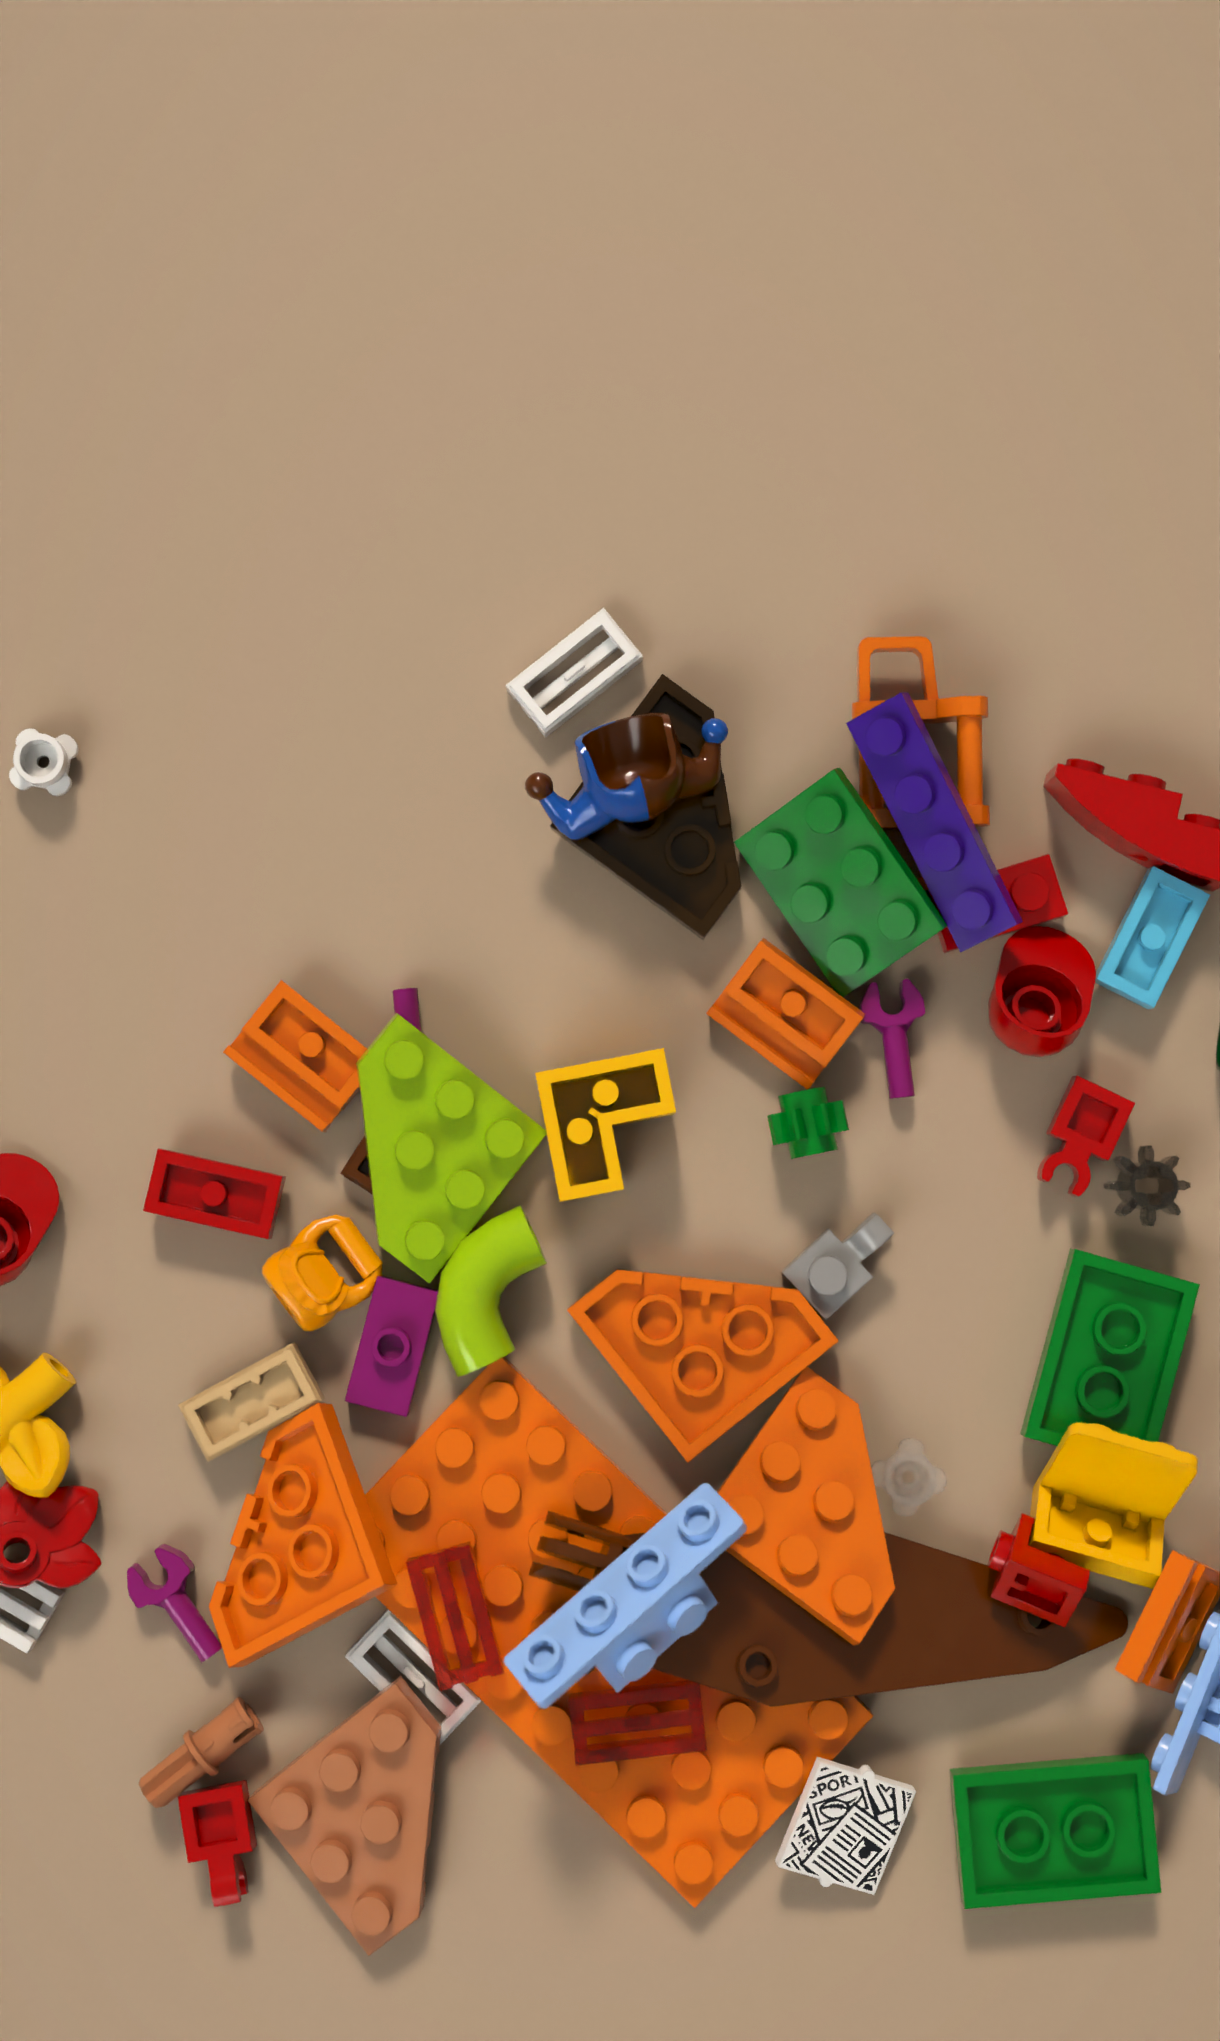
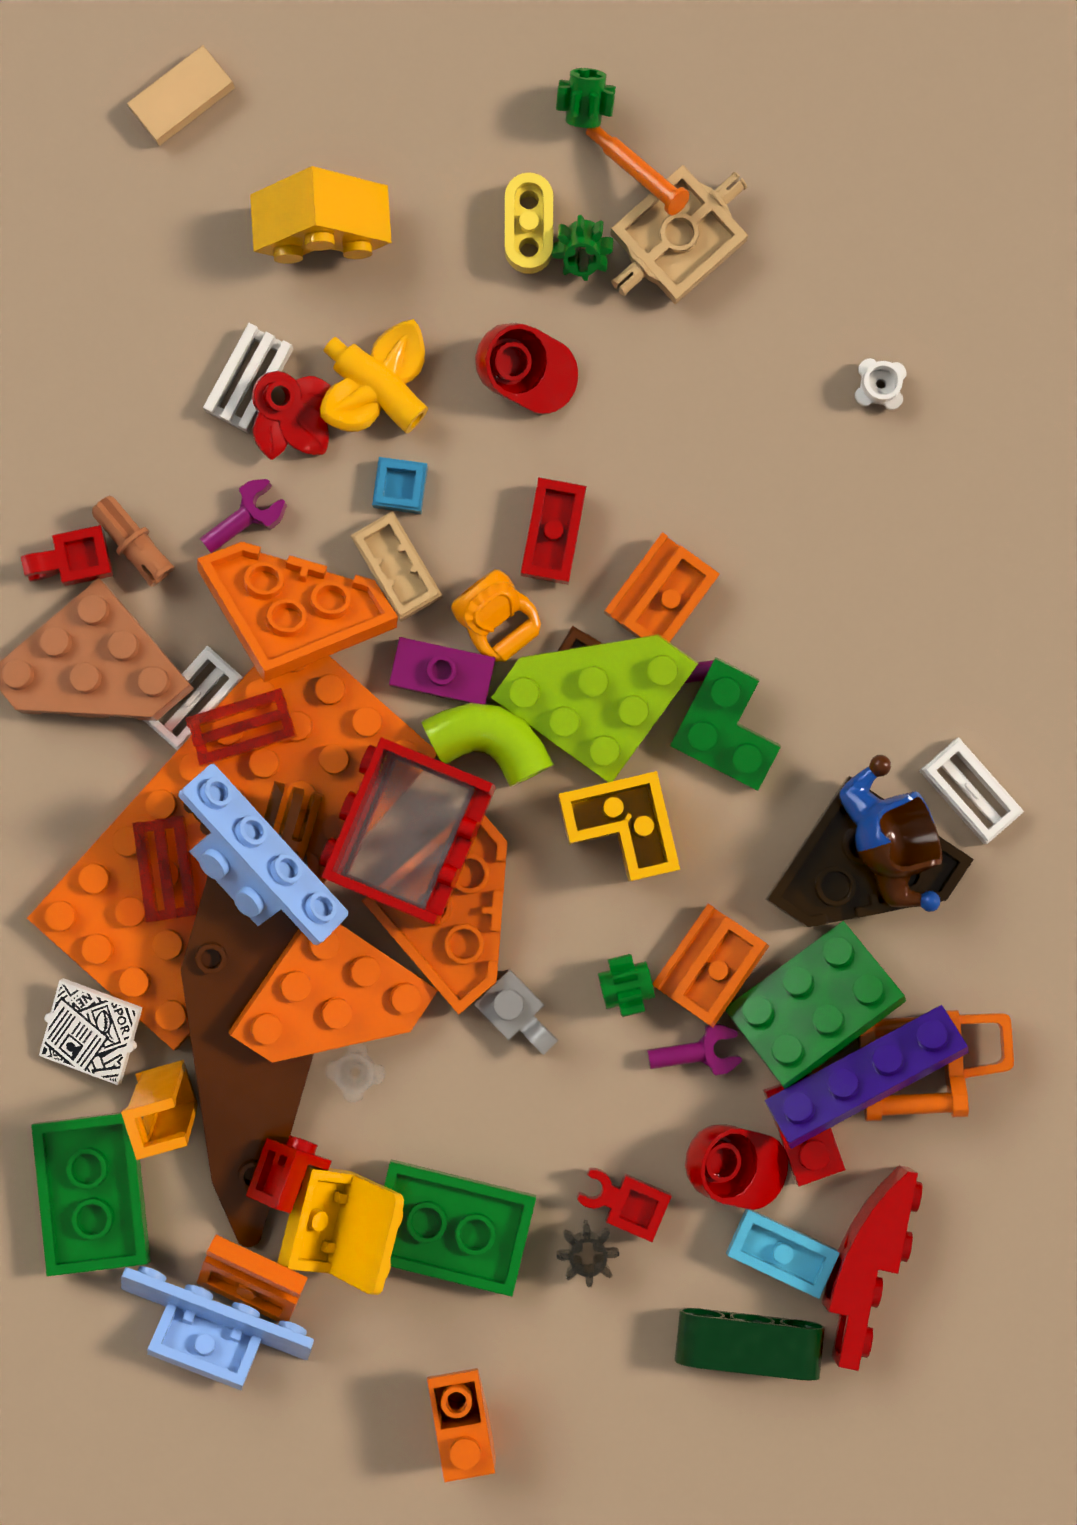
camera: 80 degrees right, 0 degrees up
none -> light orange window [121,1060,198,1160]
none -> clear window [319,737,496,925]
none -> dark azure tile [372,457,428,514]
none -> green plate [670,657,781,791]

